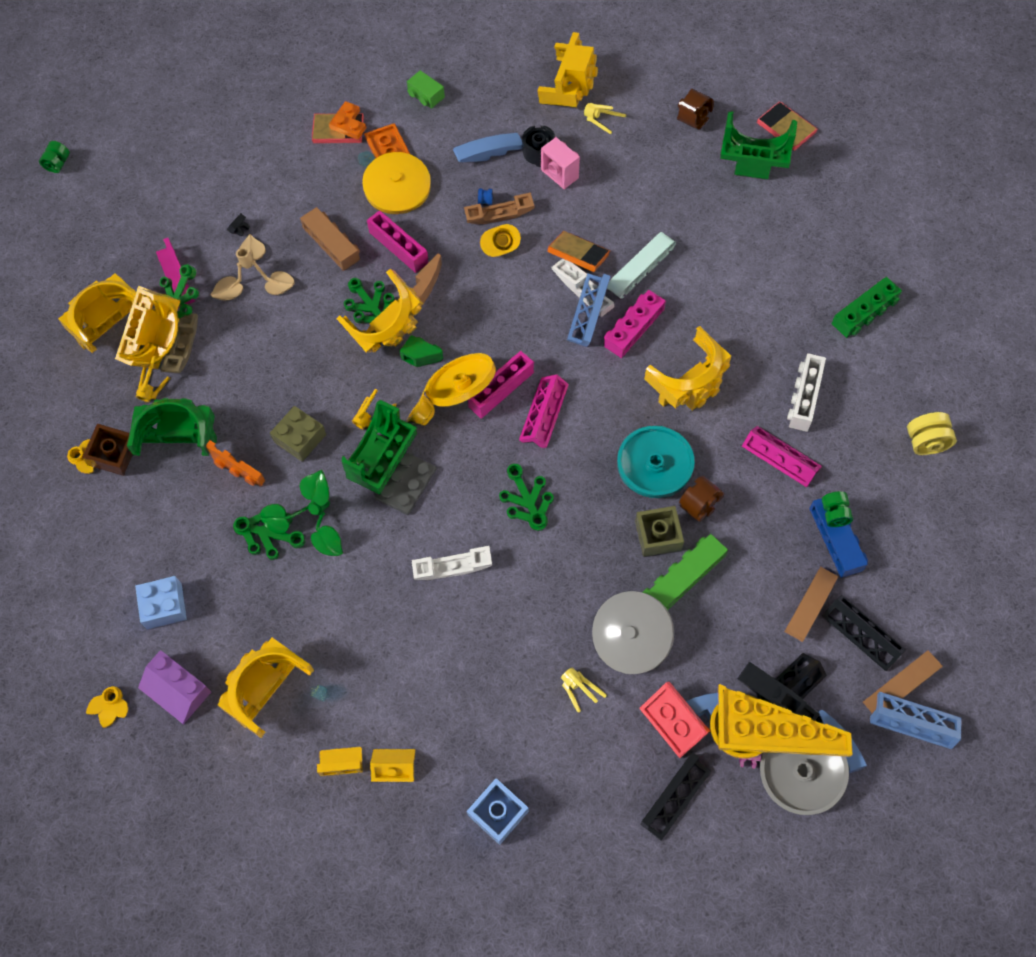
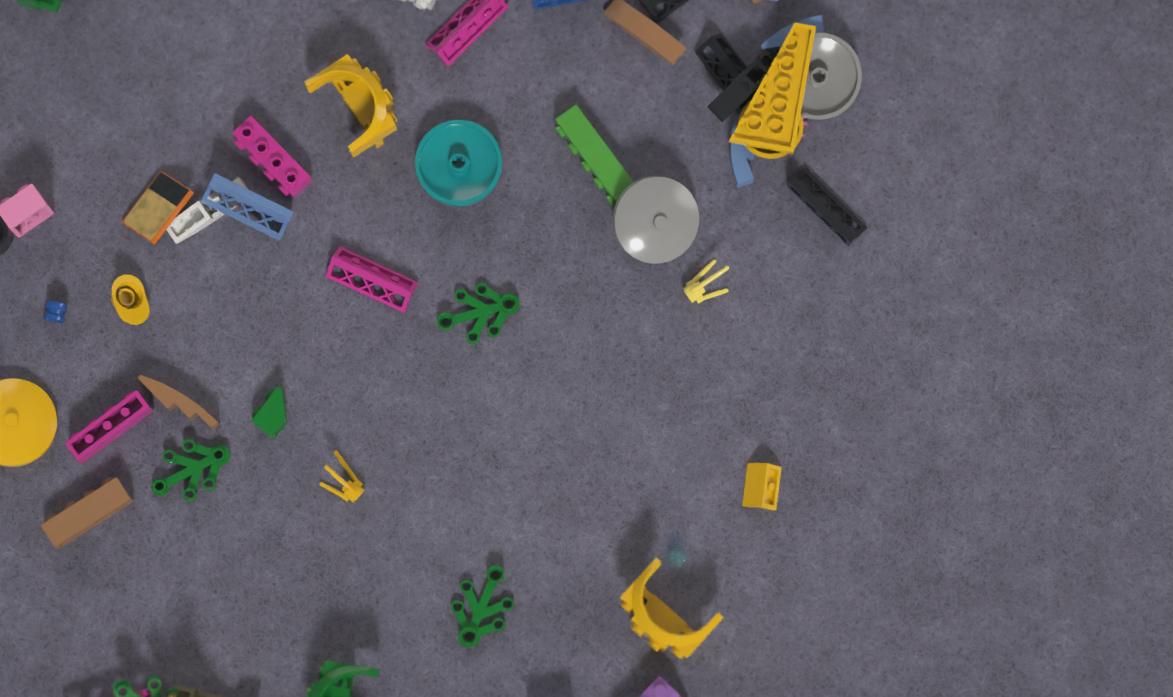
camera: 85 degrees left, 15 degrees up
orange wing [206,440,265,487] -> none
tan plant [211,234,295,300] -> none
black tile [227,213,250,236] -> none
green plant [260,470,343,556] -> none
olive brick [270,406,327,462] -> none
yellow panel [317,747,363,776] -> none
yellow piece [337,269,424,353] -> none
green piece [342,400,417,495] -> none
dark grey plate [375,452,437,515] -> none
yellow piece [406,385,435,425] -> none
white slope [412,546,492,580] -> none
yellow dish [425,353,496,406] -> none
medium nougat slope [464,192,535,224] -> none
light blue brick [467,779,529,845] -> none
dark pink brick [468,351,534,419] -> none
light aqua beam [607,232,676,299] -> none
olive brick [635,506,684,557] -> none
coral tile [639,681,710,758] -> none
reddish brown brick [679,475,725,522] -> none

